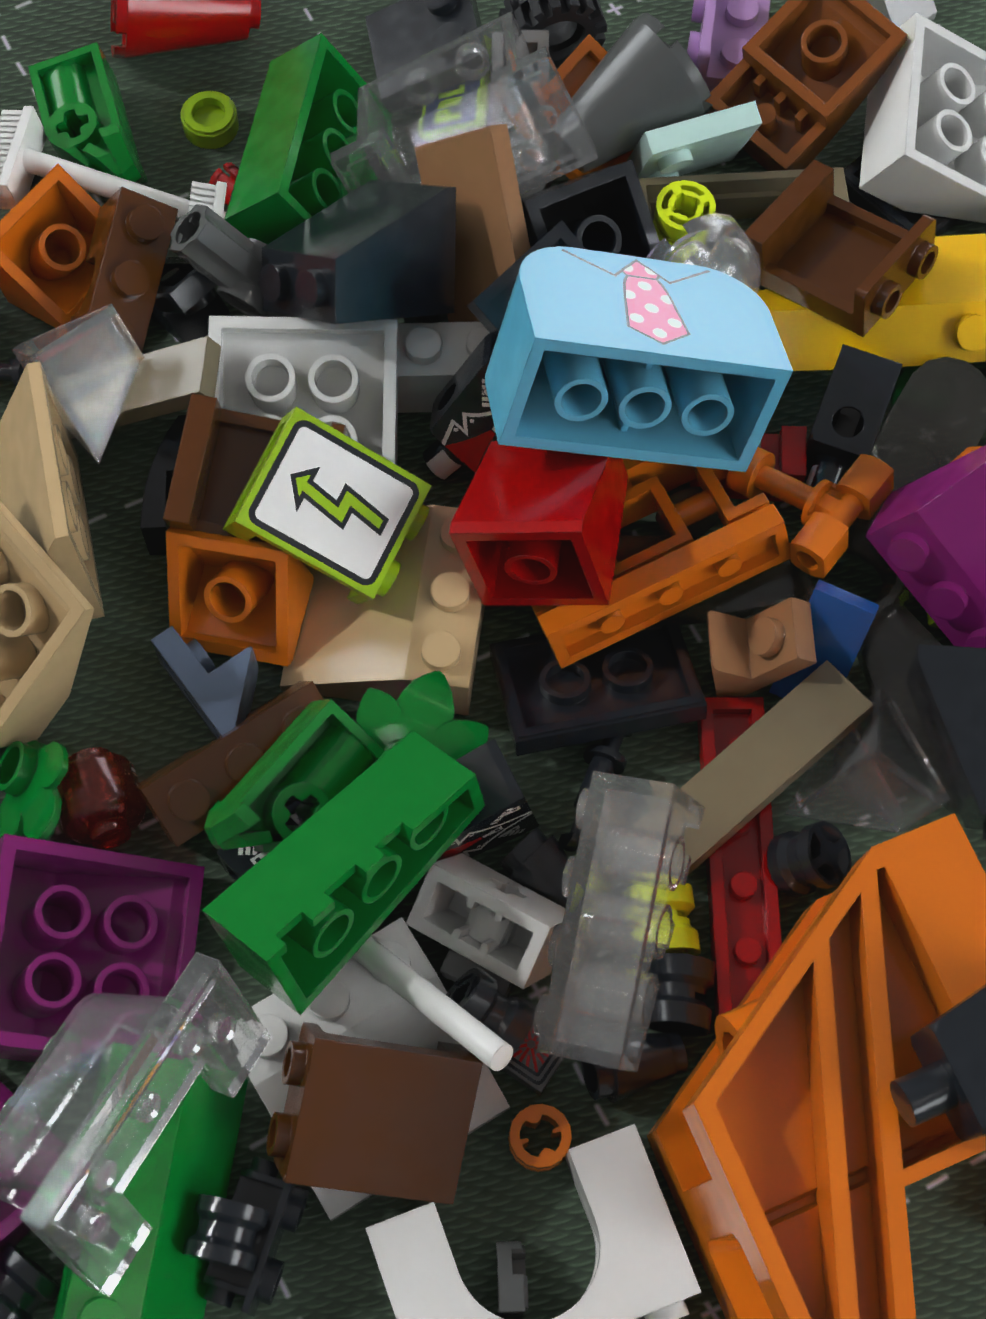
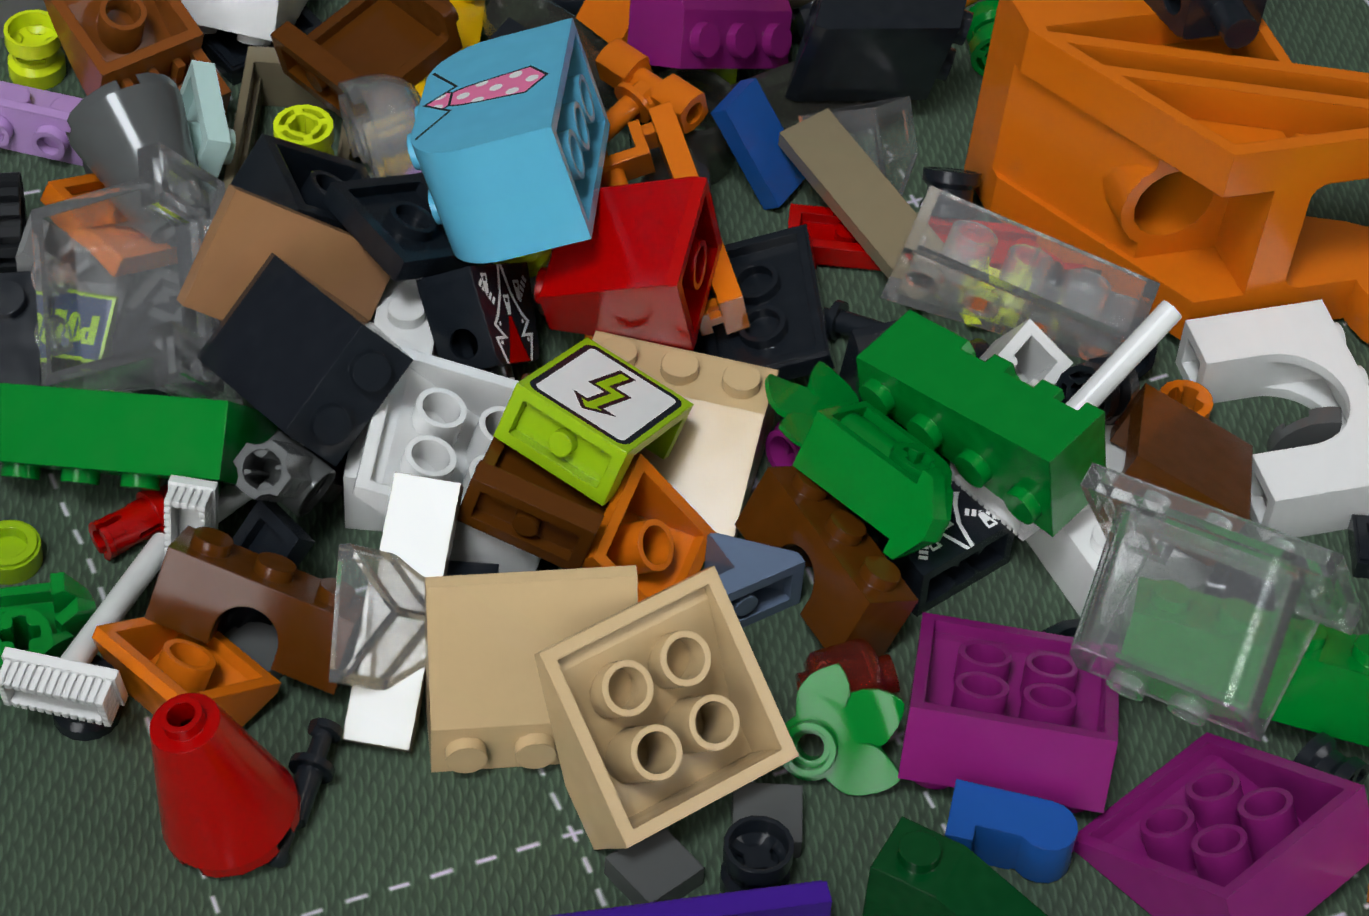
camera: 85 degrees left, 20 degrees down
medium nougat slope [707,597,817,697] -> none

